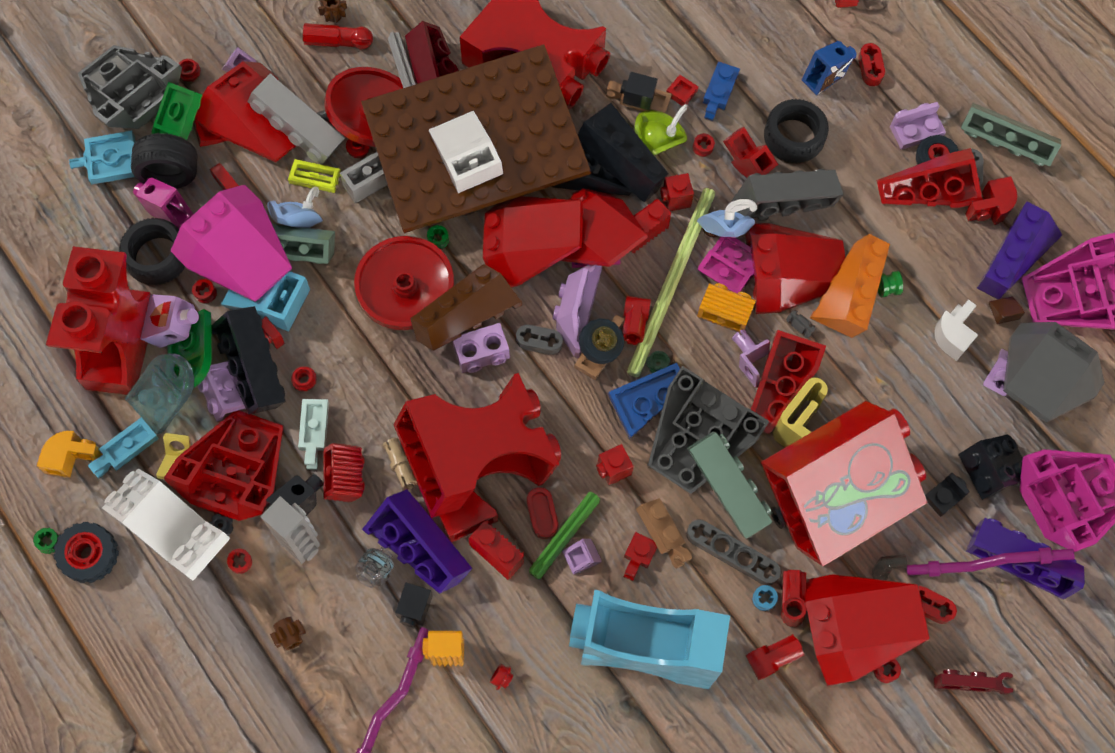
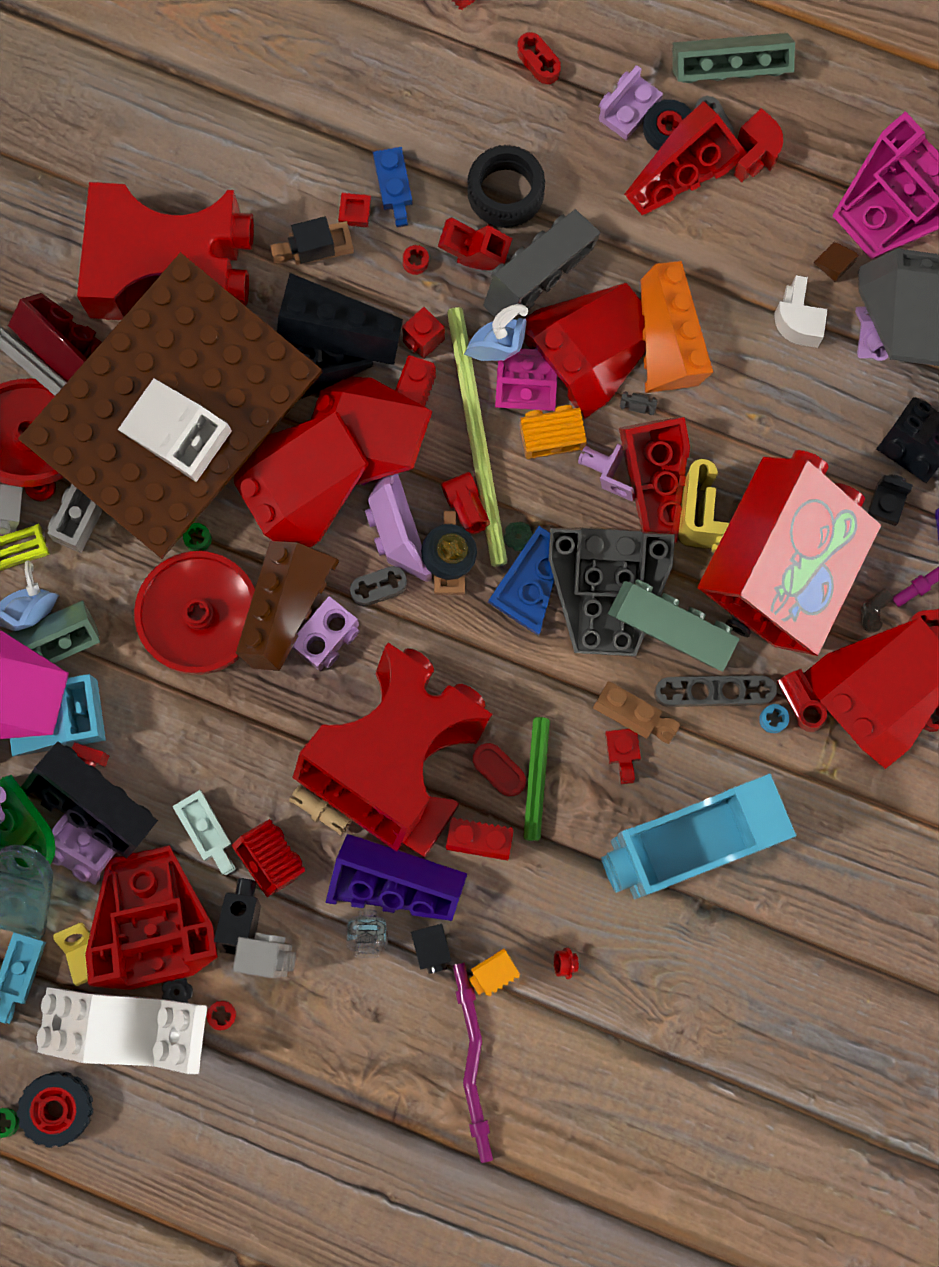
camera: 30 degrees left, 10 degrees up
reddish brown gear [270,617,306,651] -> none
red plate [291,366,317,391] -> none
lavender slope [562,539,602,575] -> none
red brick [596,444,634,486] -> none
lime hat [634,104,687,156] -> none
red piece [745,634,804,681] -> none
blue torso [802,41,857,96] -> none
green wheel [878,271,903,298] -> none
dark purple wedge [977,201,1062,299] -> none

